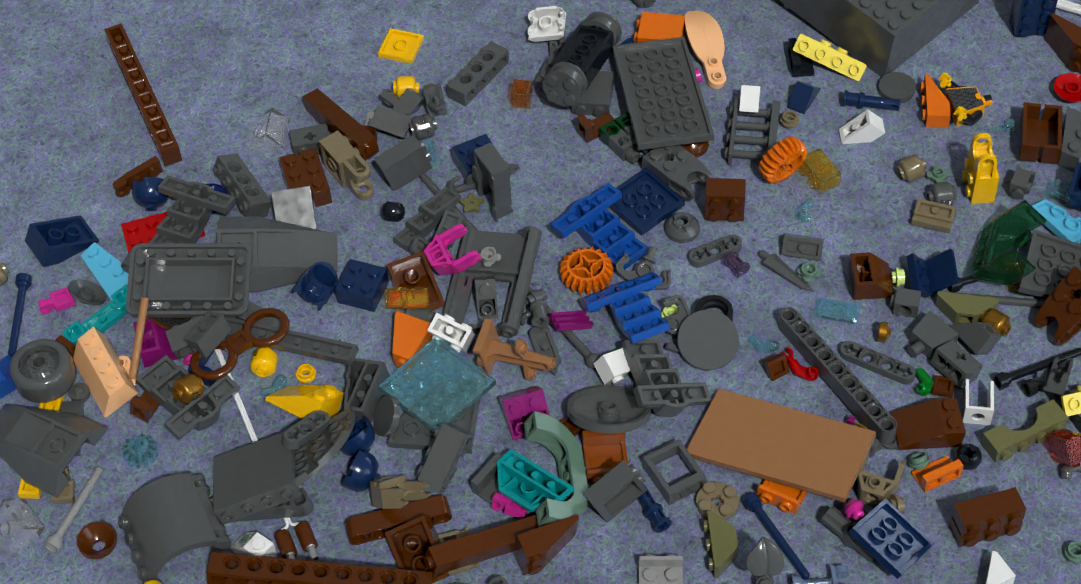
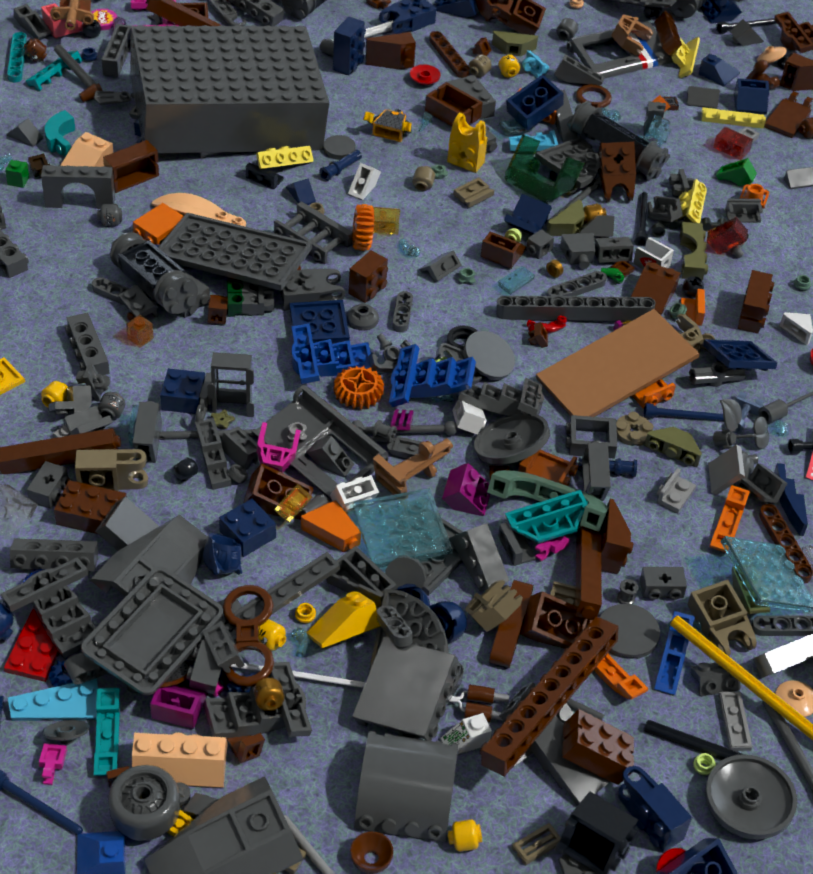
camera: 65 degrees left, 5 degrees down
clear light blue gear [122,433,158,469] -> none
medium nougat bar [128,297,149,379] -> none
white slope [528,6,566,42] -> none
clear purple bush [724,251,750,278] -> none
white slope [739,85,760,112] -> none
clear light blue arm [749,334,780,354] -> none
dark grey bar [759,250,814,292] -> none
dark pink arm [841,498,864,522] -> none
orange slope [920,74,951,128] -> none
dark grey head [926,181,957,206] -> none

